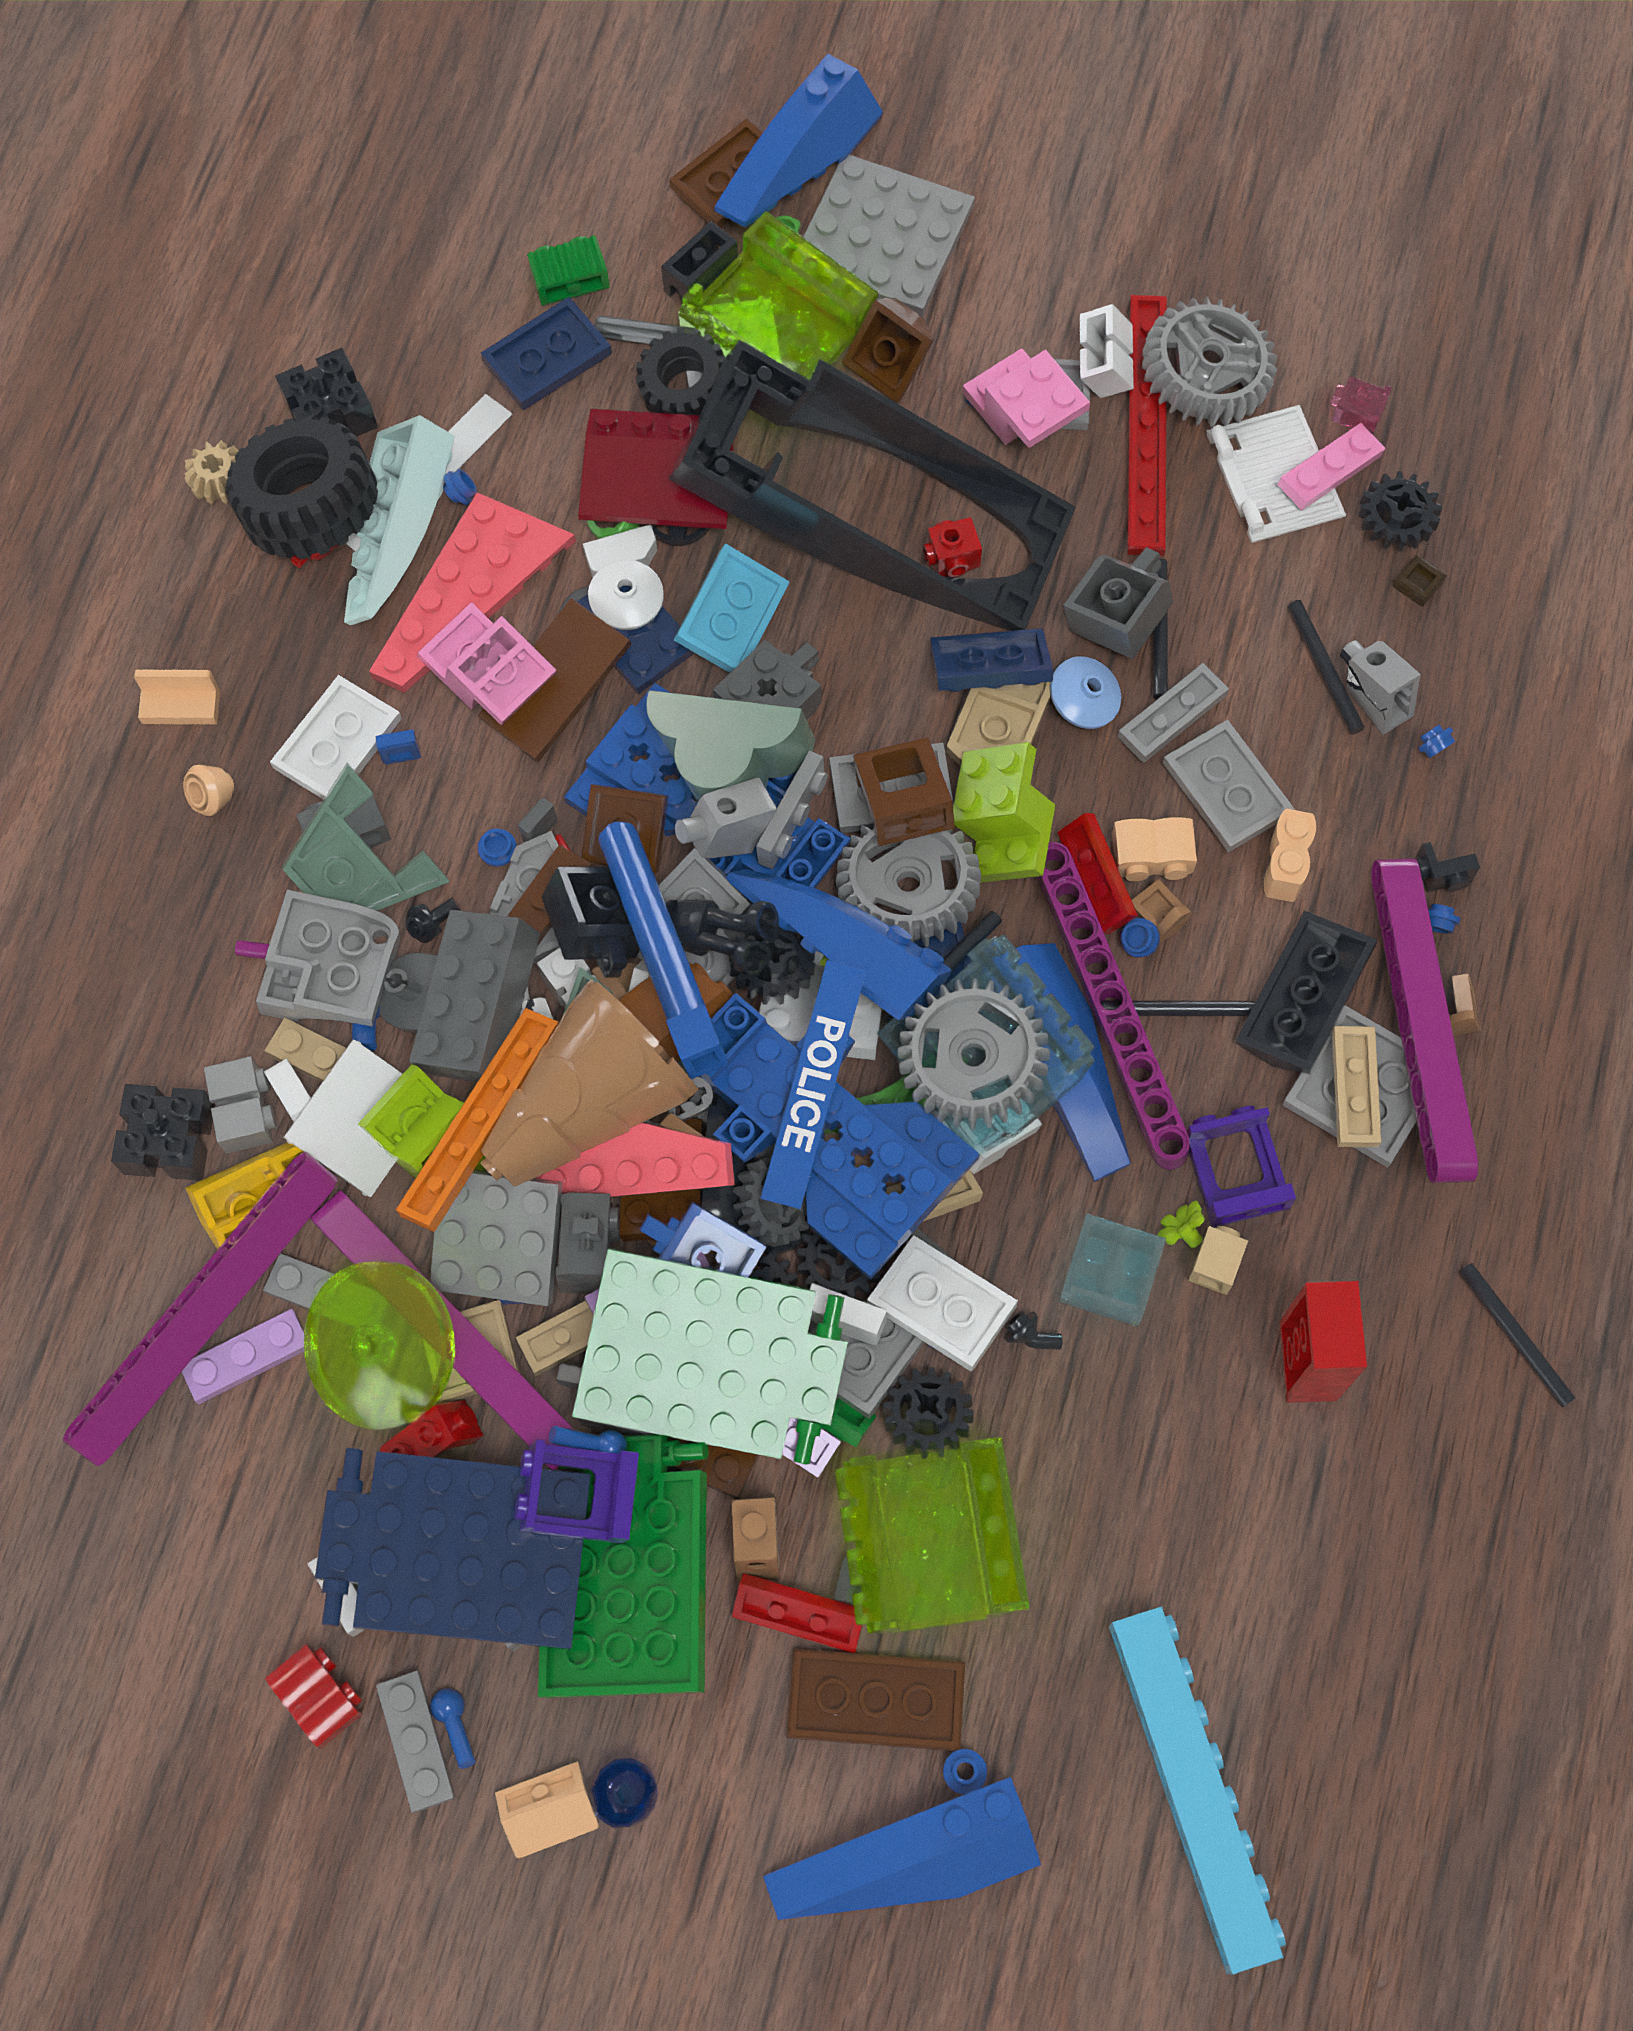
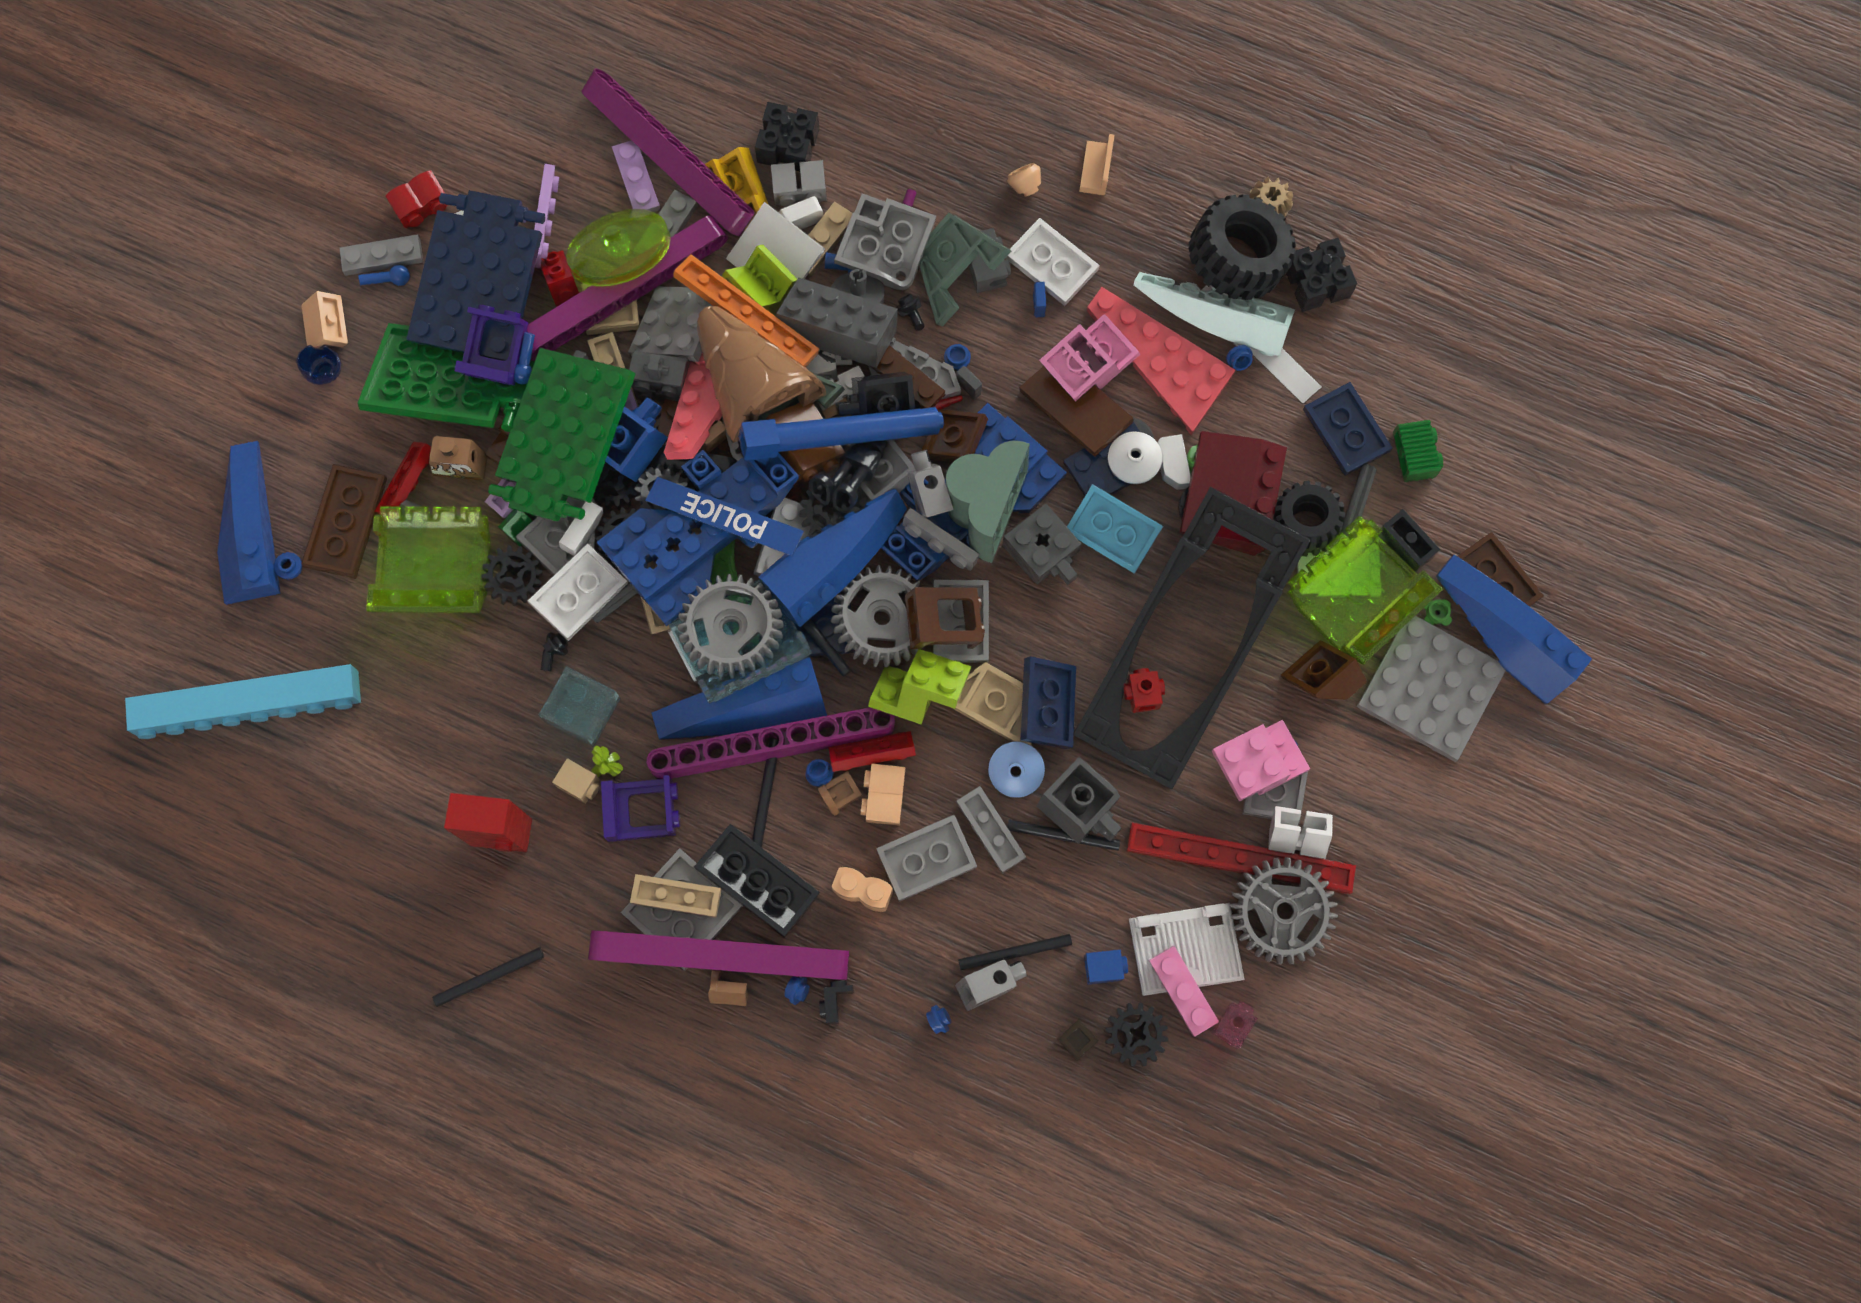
camera: 95 degrees right, 5 degrees up
none -> lavender plate [534,164,559,268]
none -> blue brick [1084,949,1128,985]

